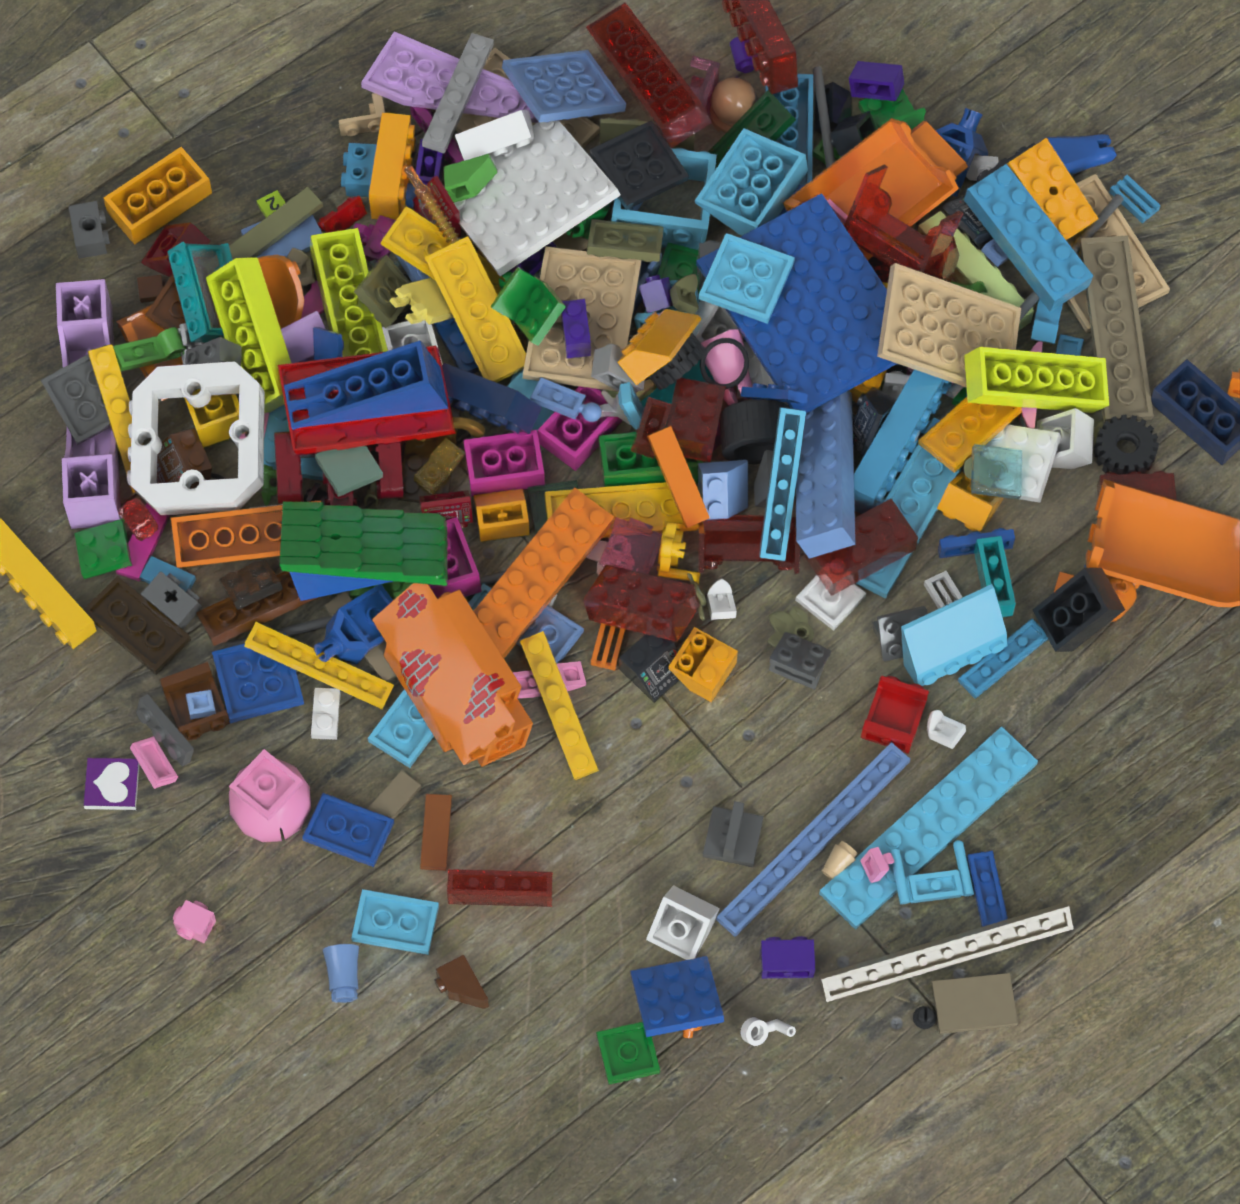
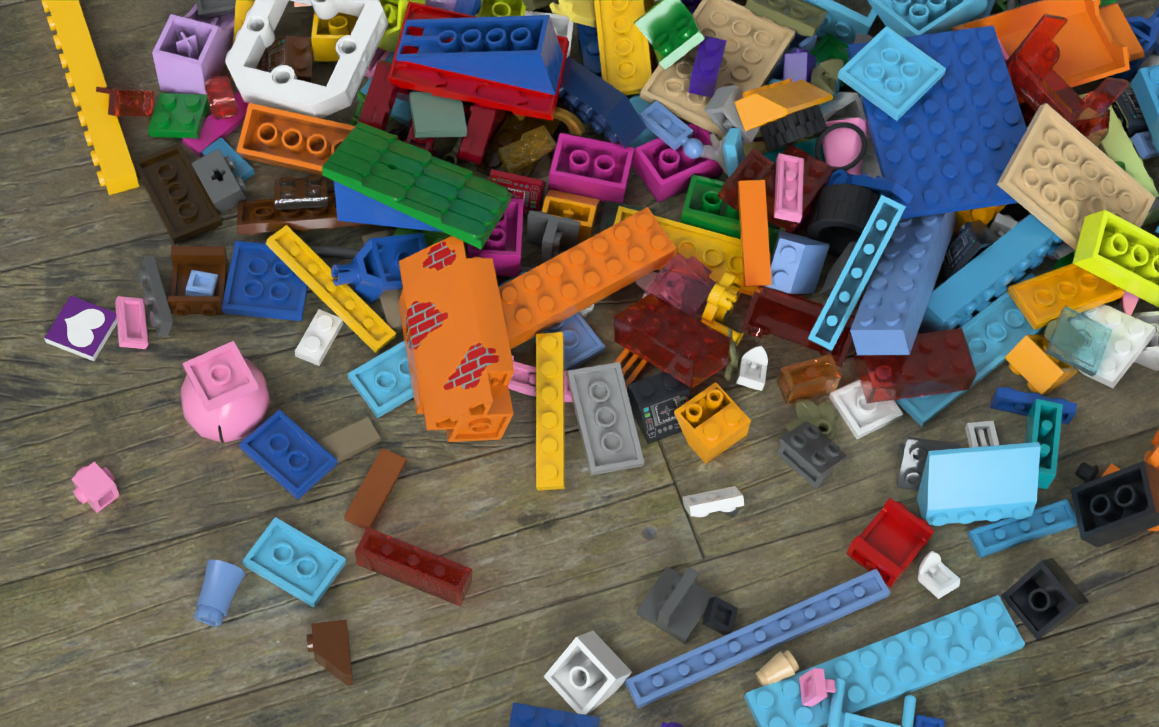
camera: 15 degrees right, 5 degrees down
none -> clear red panel [96,86,154,116]
none -> dark grey bracket [526,211,580,265]
none -> light grey plate [566,362,644,476]
none -> white plate [683,486,744,517]
none -> black plate [702,596,738,636]
none -> bright pink tile [774,153,804,223]
none -> clear orange brick [777,354,841,405]
none -> blue tile [826,169,852,187]
none -> black slope [1001,558,1089,640]
none -> black piece [1075,462,1099,484]

